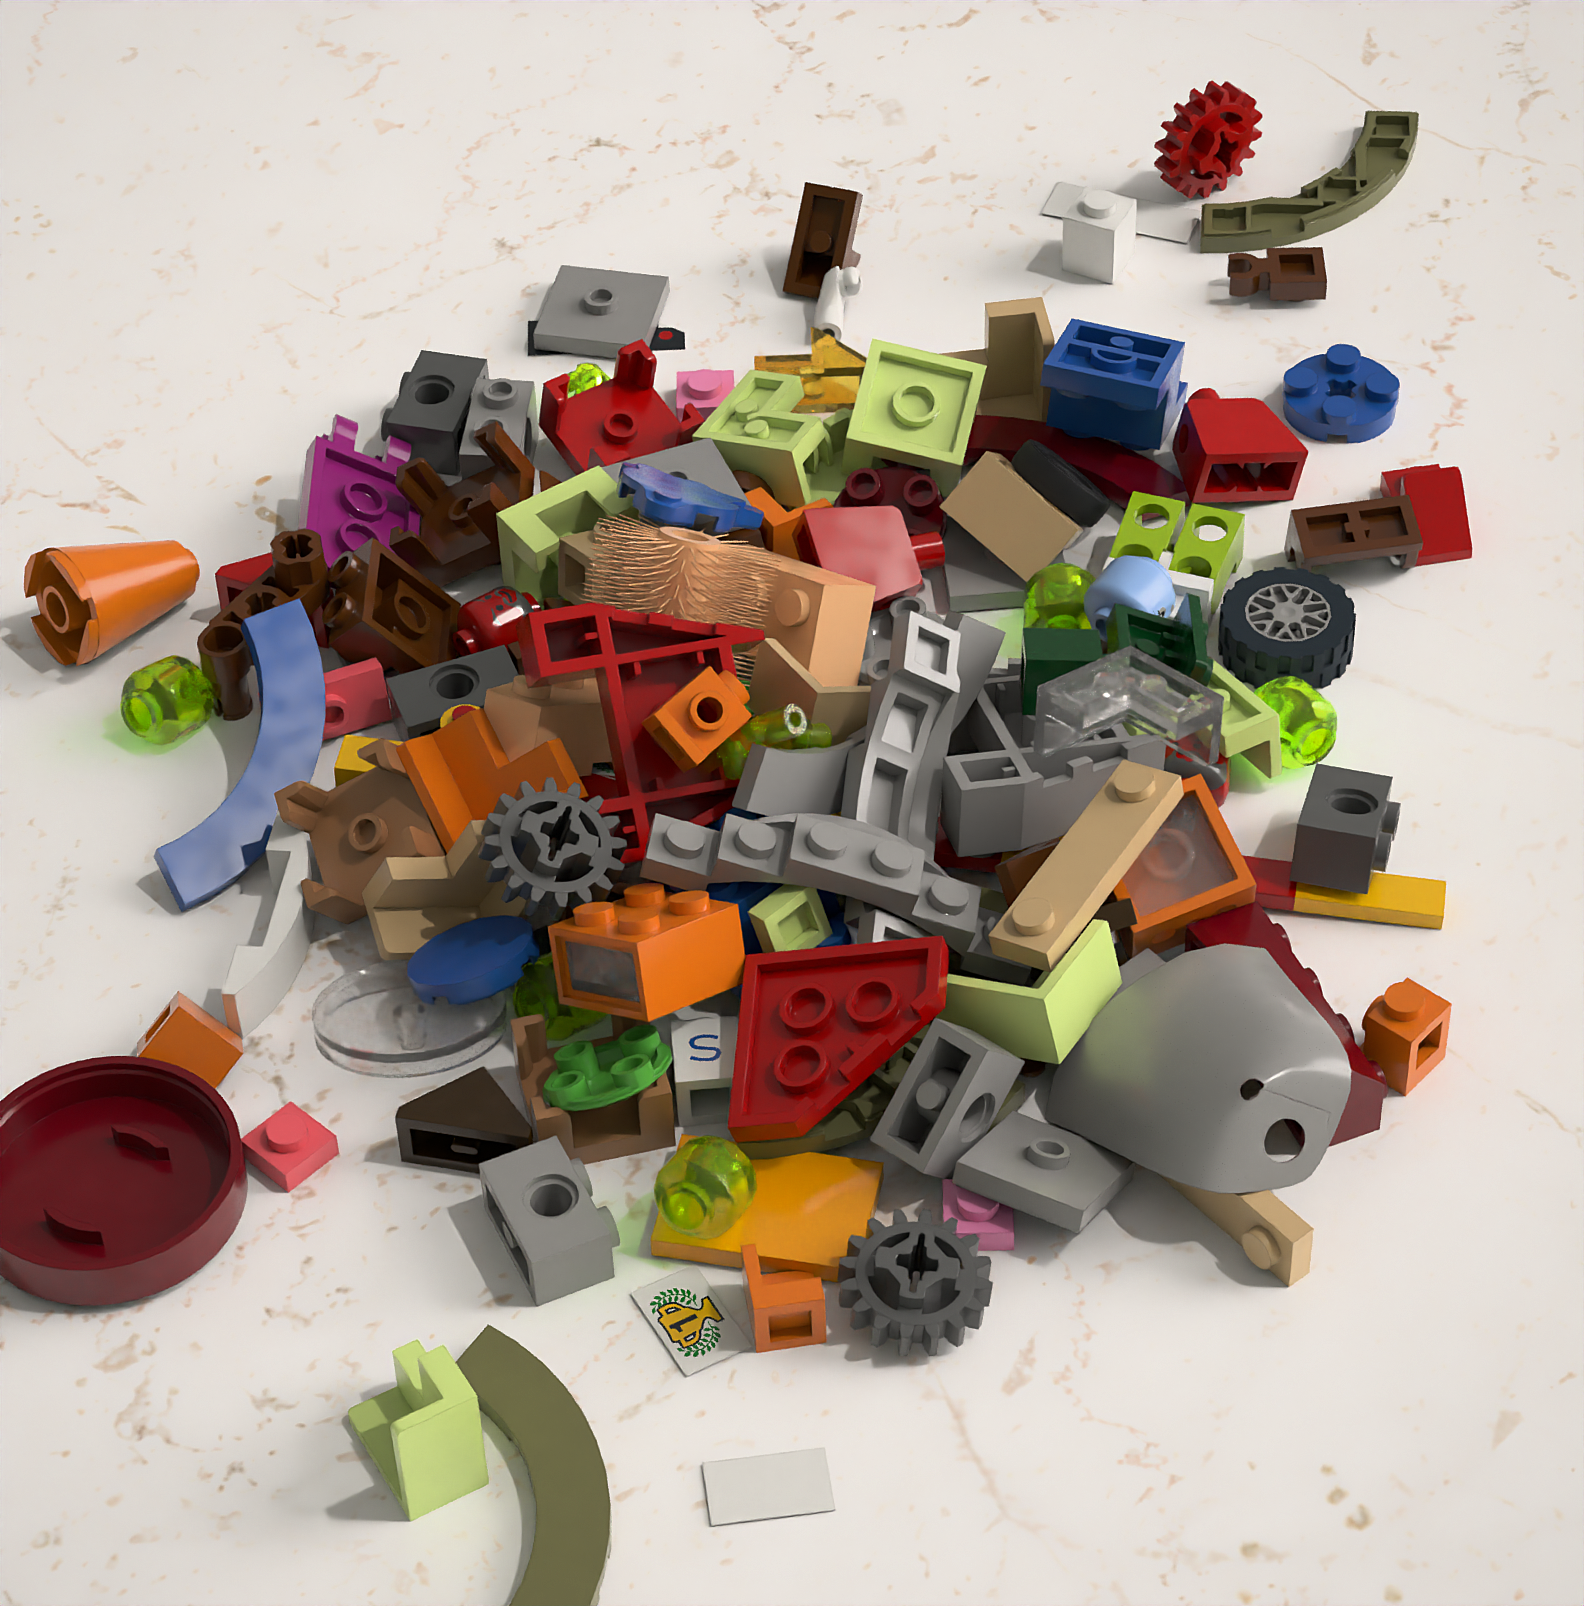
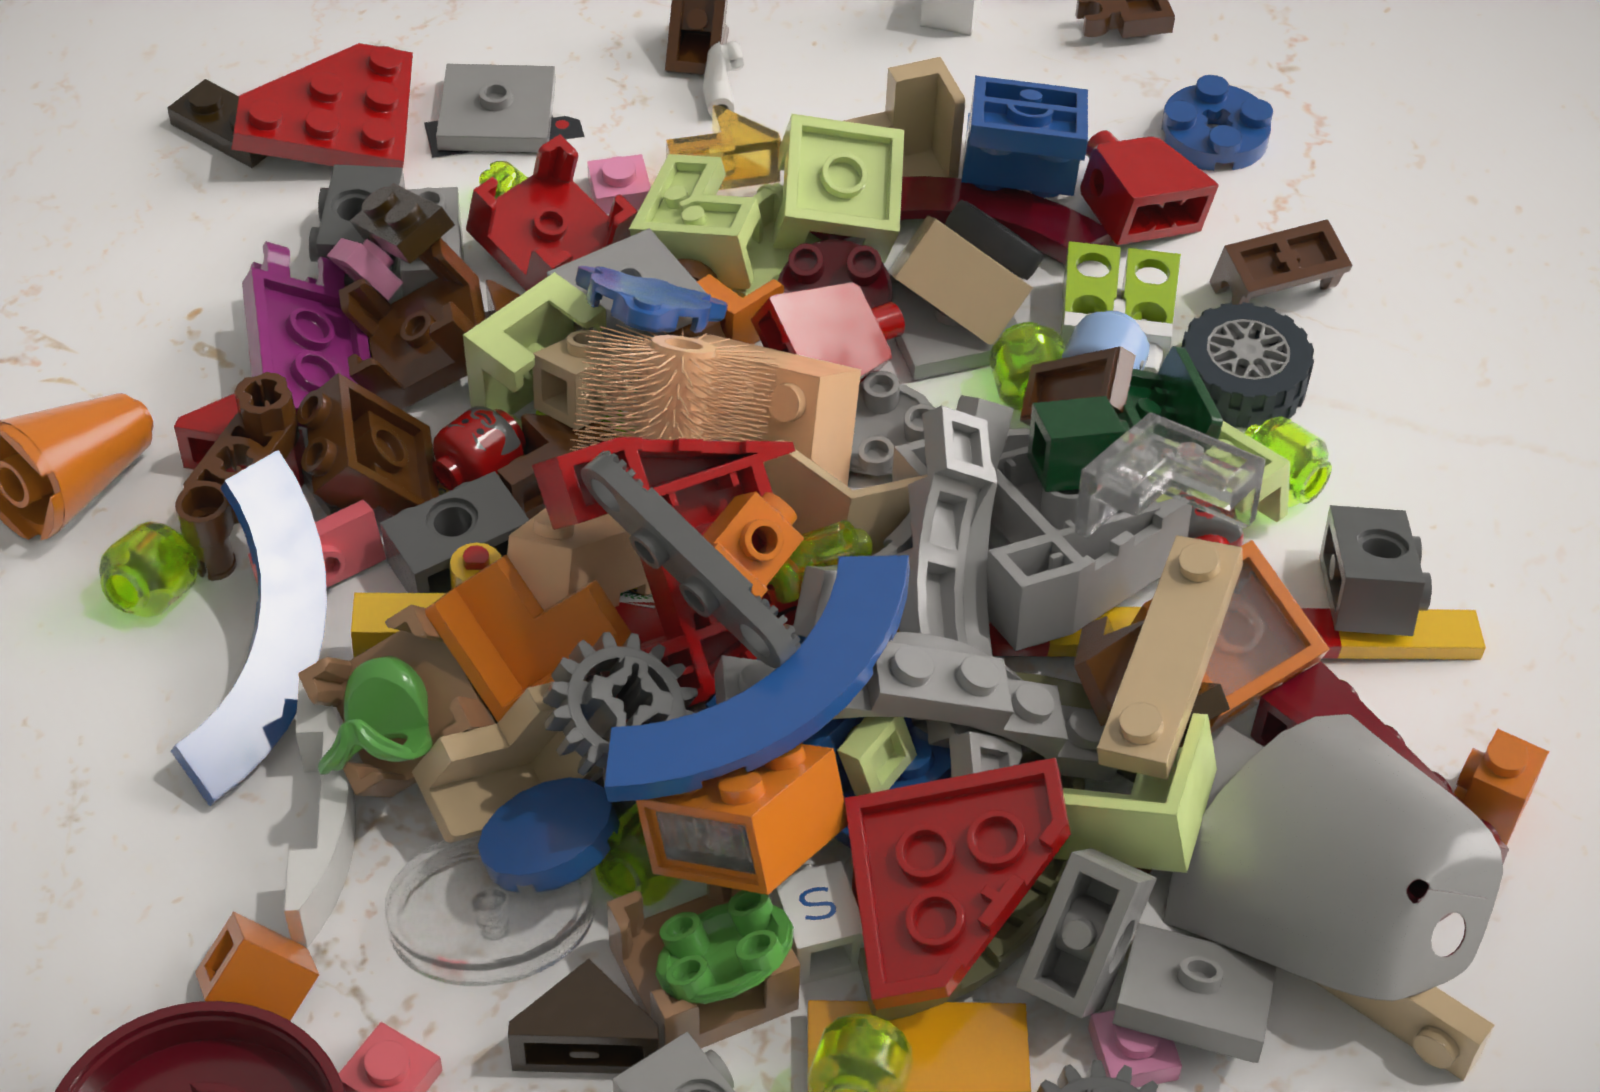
camera: 15 degrees left, 5 degrees up
red slope [1380,464,1473,567] -> none
none -> dark brown plate [167,79,267,168]
none -> red plate [232,43,413,168]
none -> bright green piece [318,656,433,775]
none -> bright pink plate [327,238,403,300]
none -> dark brown plate [350,183,455,264]
none -> dark grey plate [581,450,801,668]
none -> blue tile [604,555,910,802]
none -> reddish brown tile [1020,346,1136,426]

